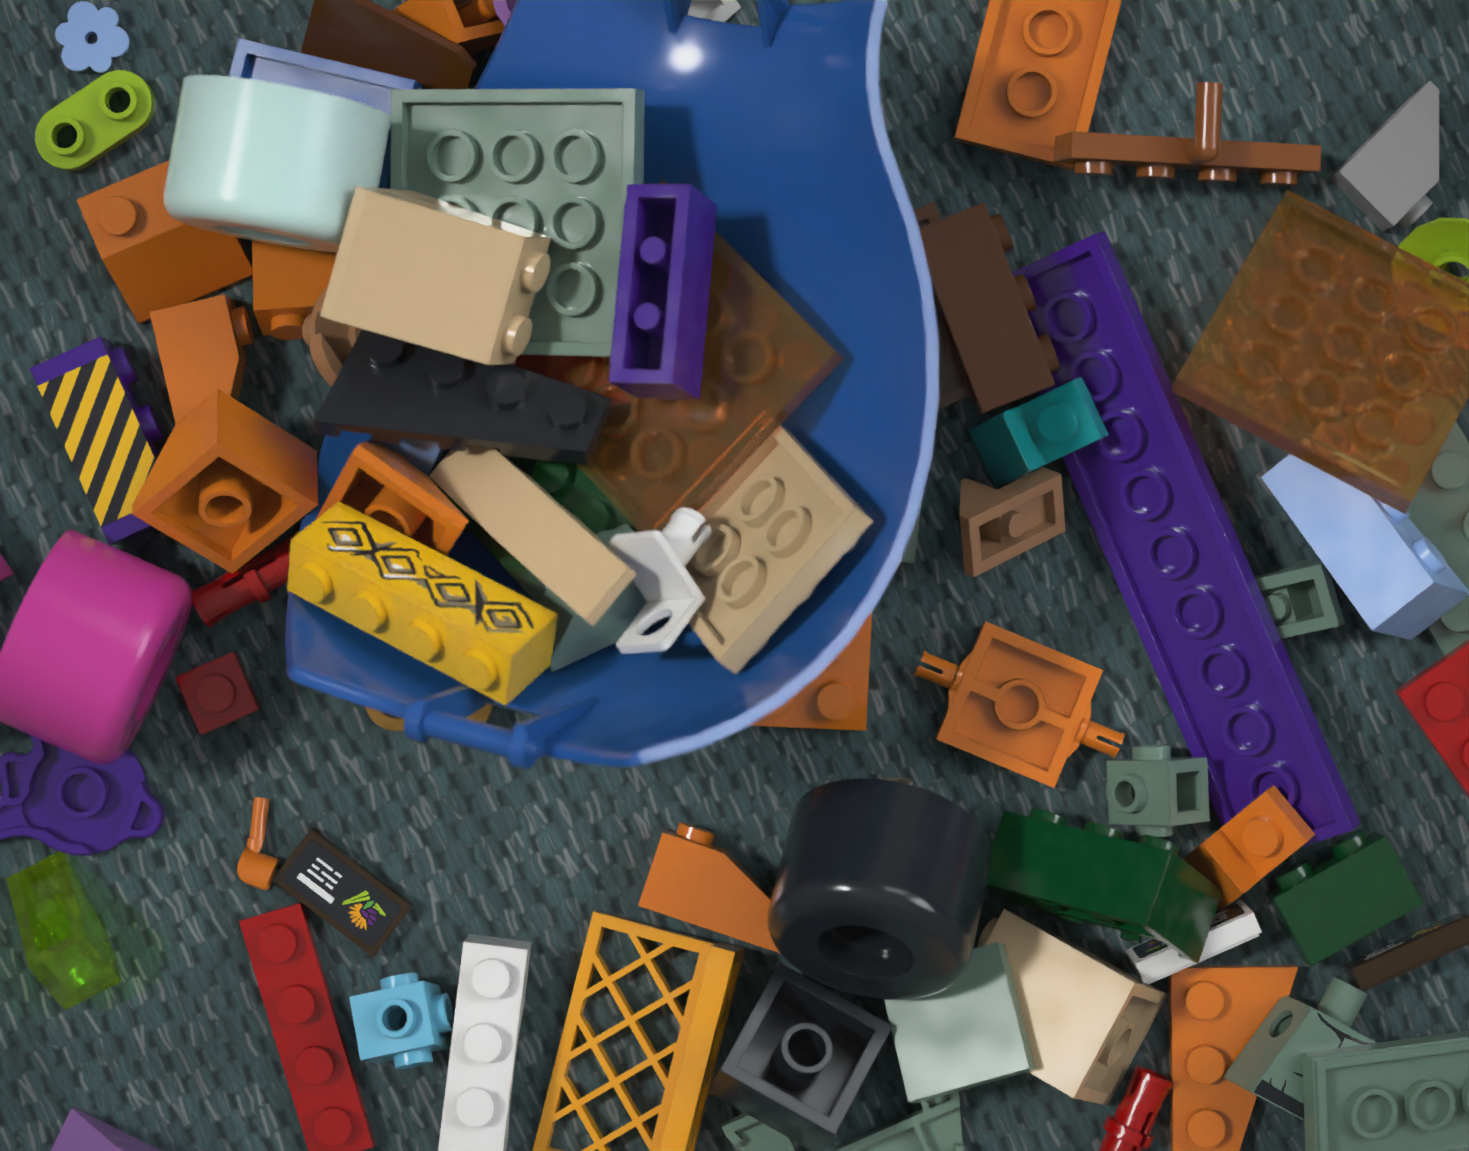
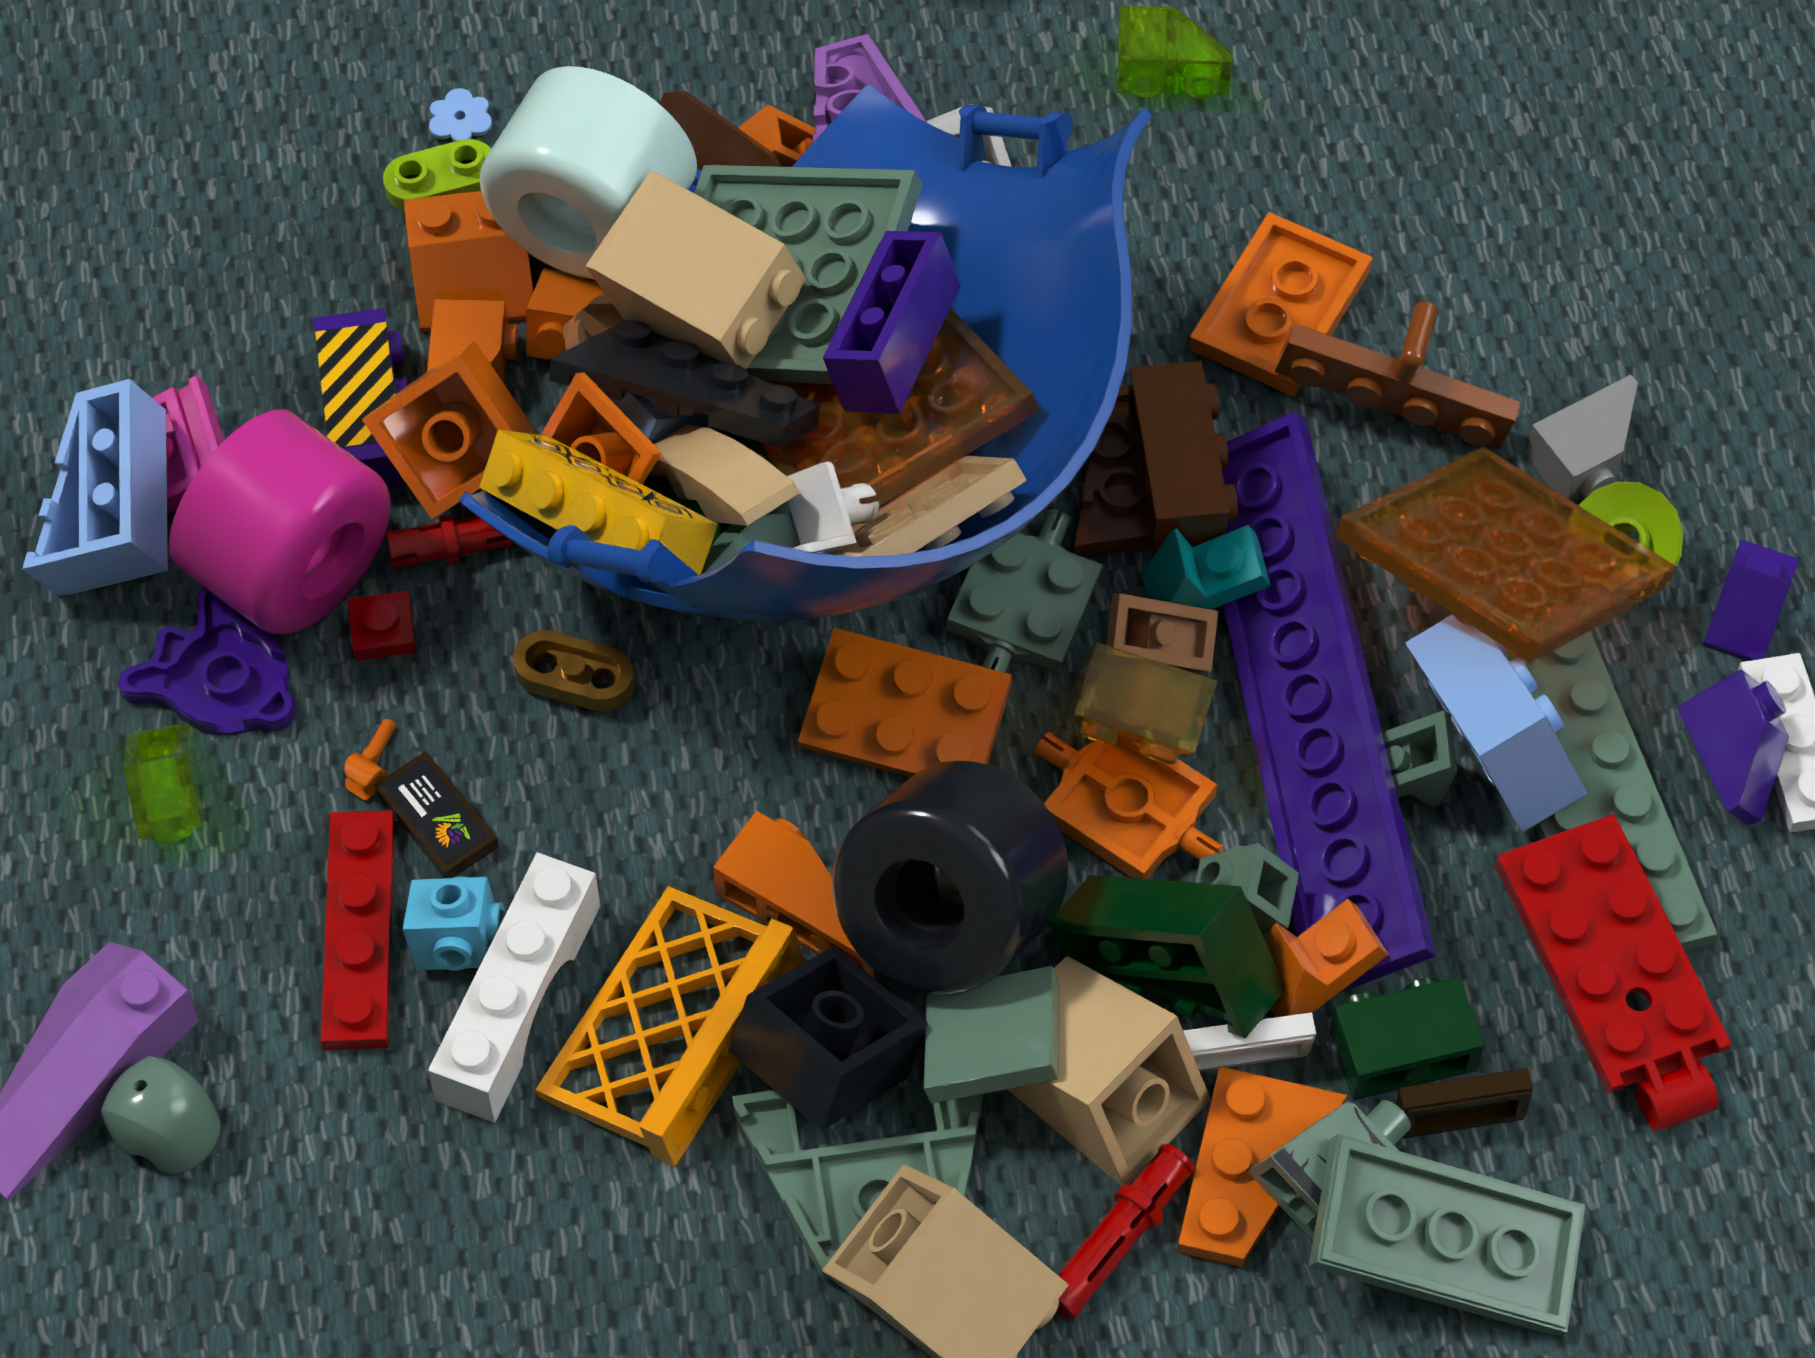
camera: 15 degrees right, 30 degrees down
none -> clear yellow slope [1067,642,1217,764]

